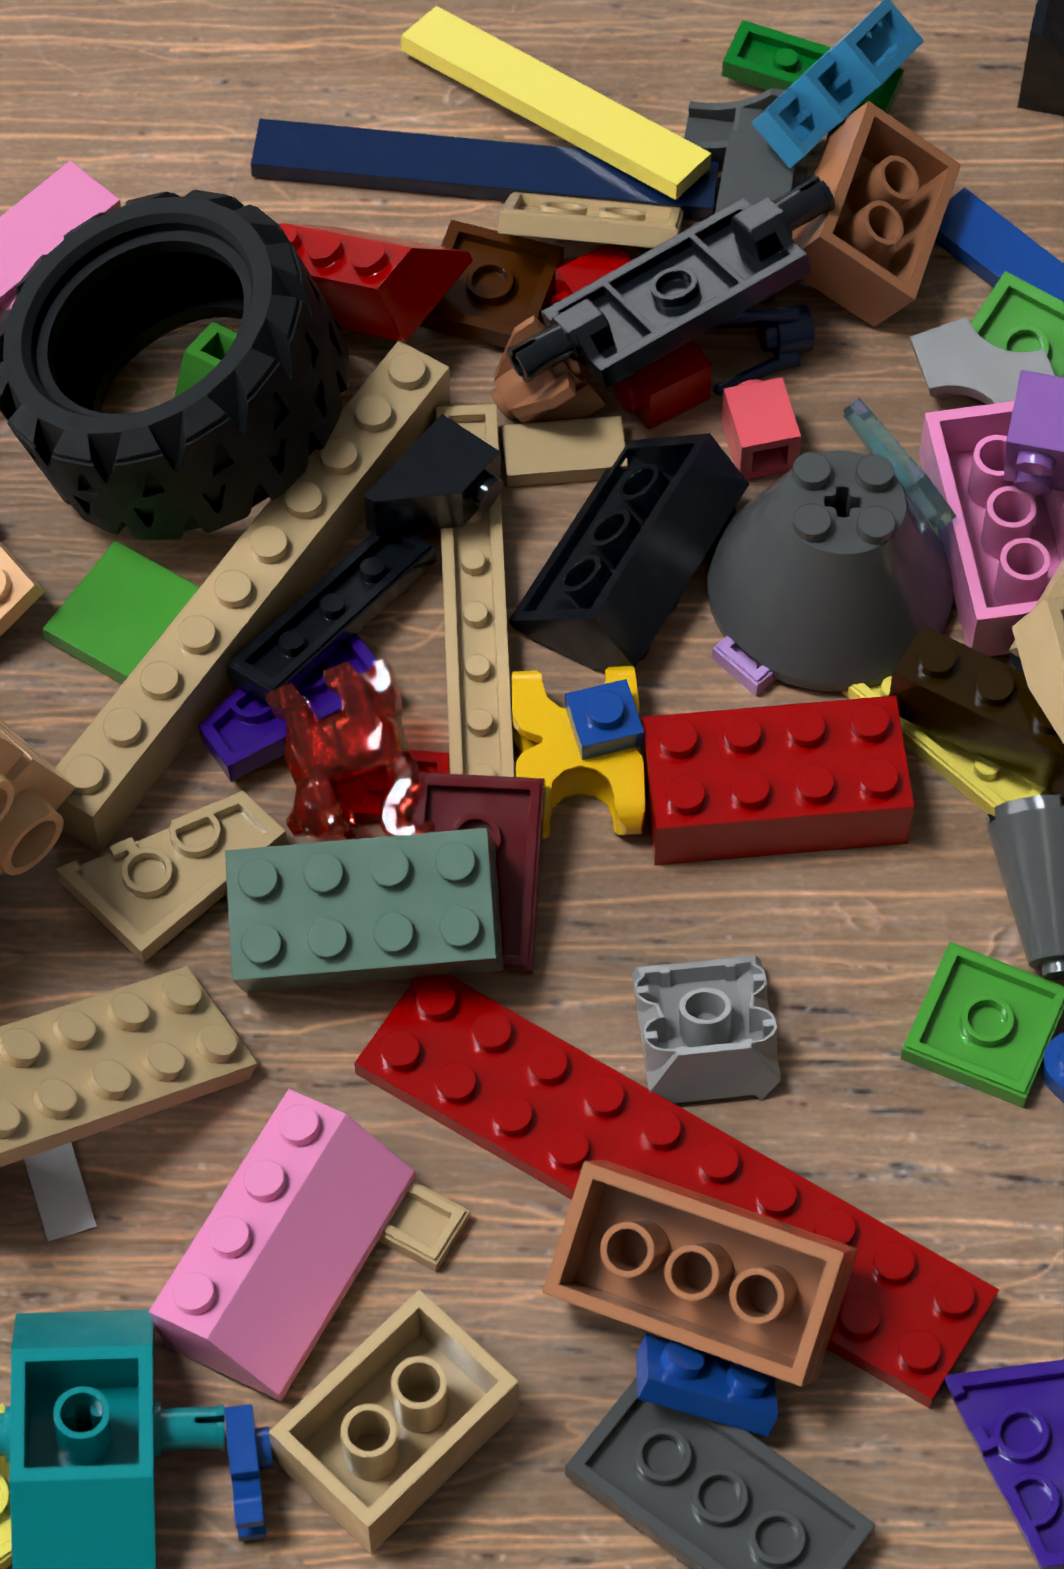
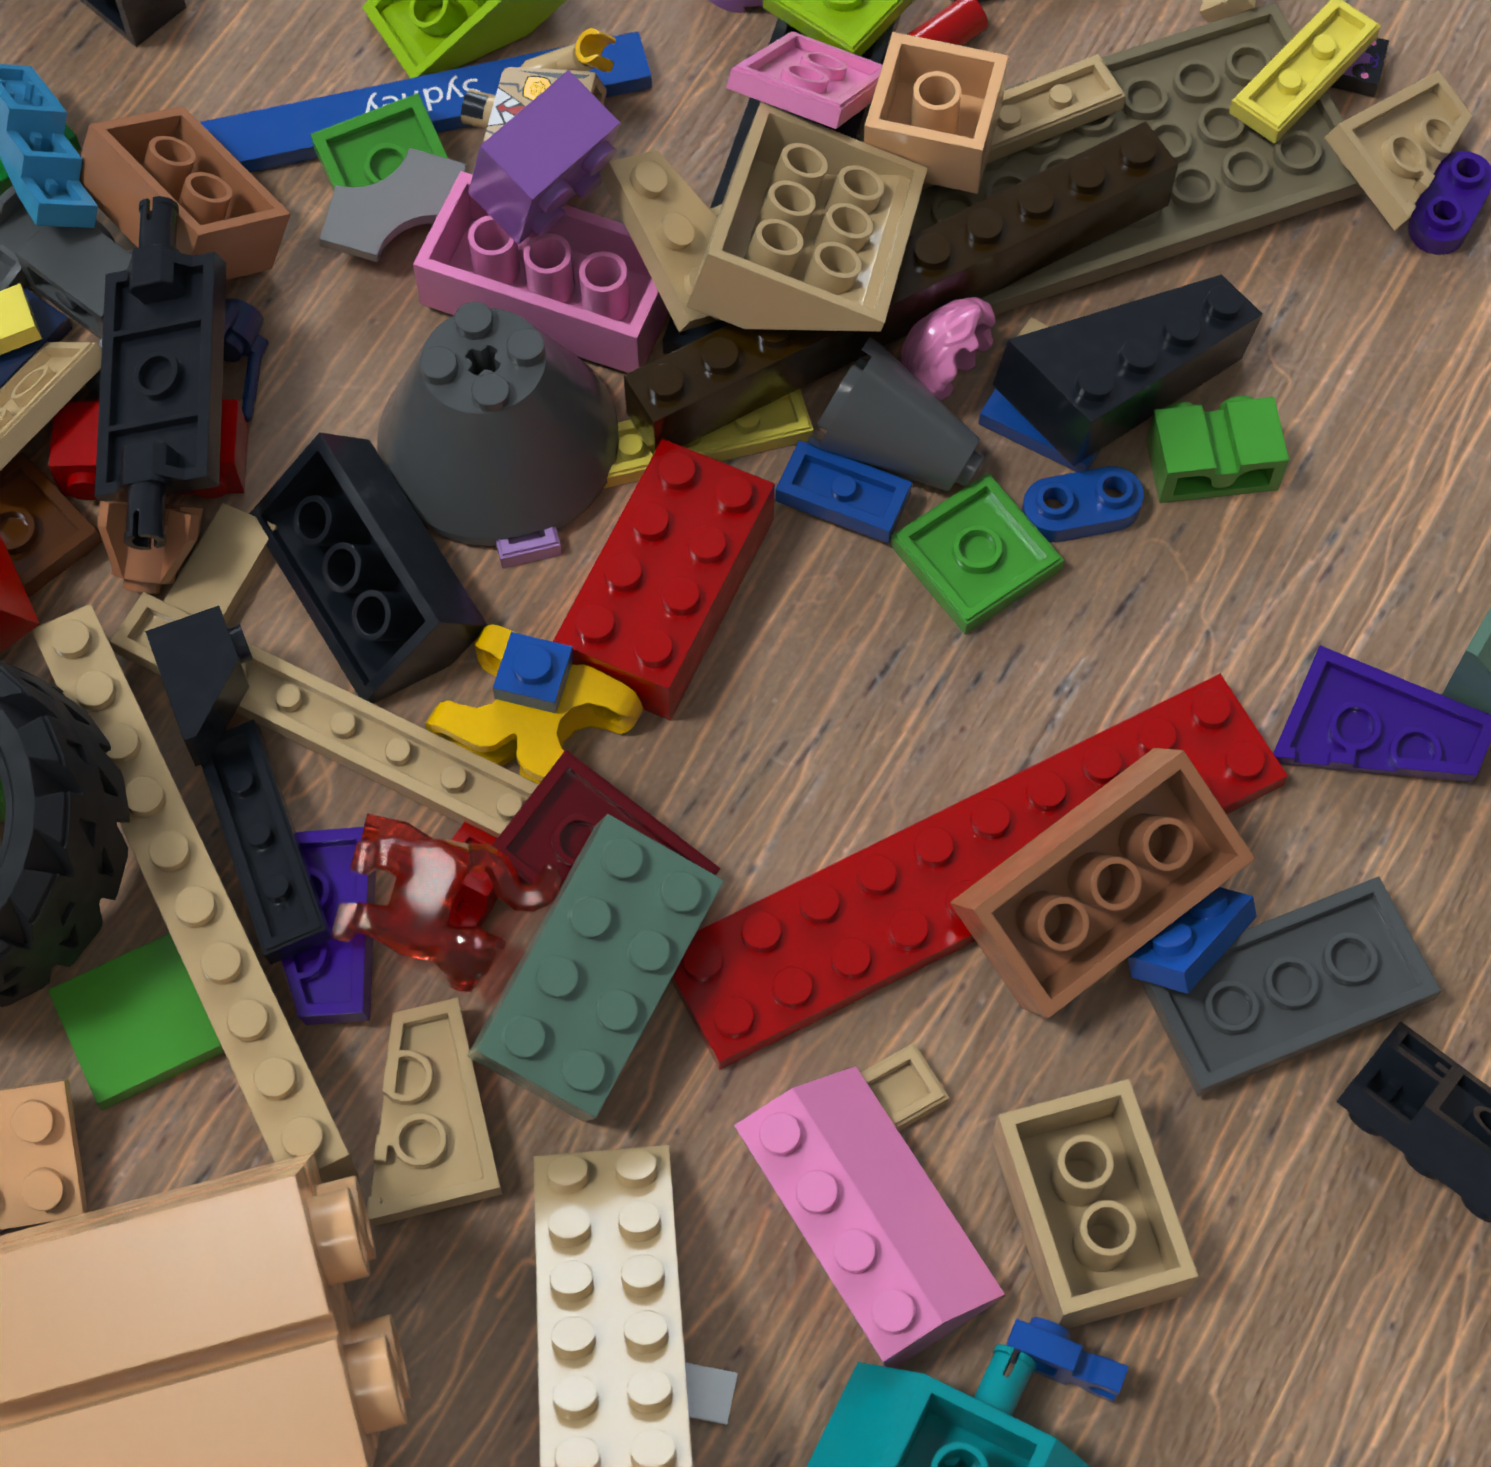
camera: 60 degrees left, 5 degrees up
light grey slope [632,955,781,1104] -> none
coral brick [721,377,801,480] -> none
clear light blue tile [843,398,957,530] -> none
none -> blue plate [775,440,912,543]

